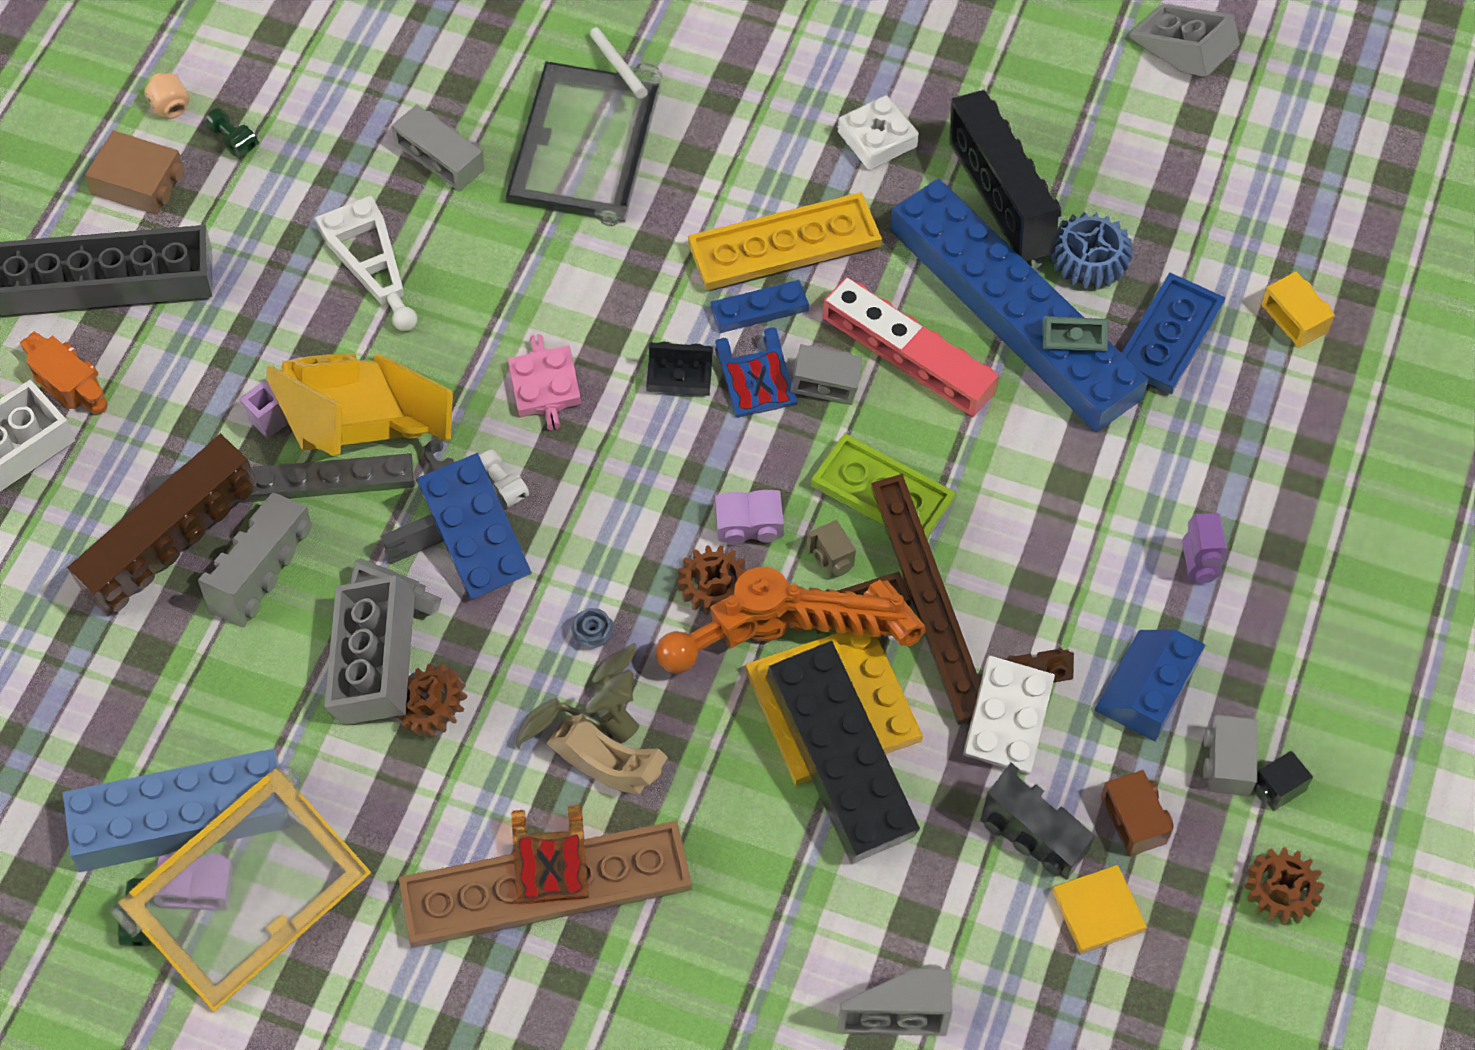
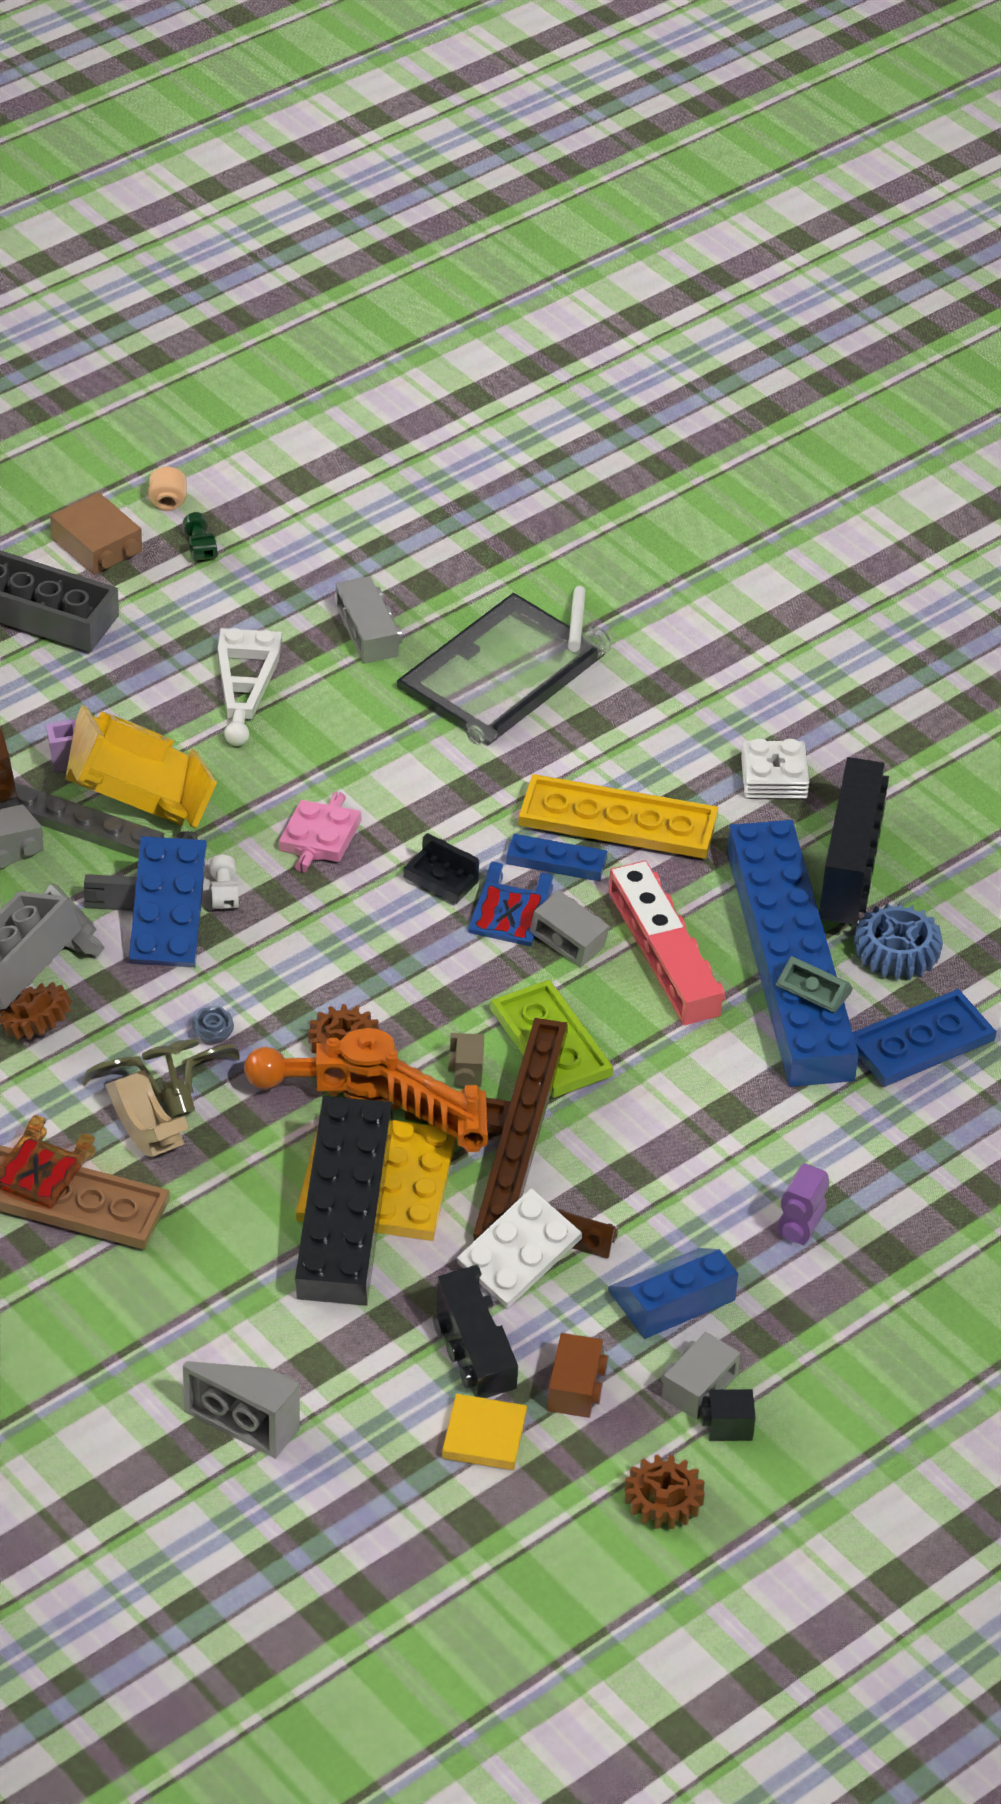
camera: 30 degrees right, 15 degrees down
lavender brick [715,490,784,545] -> none

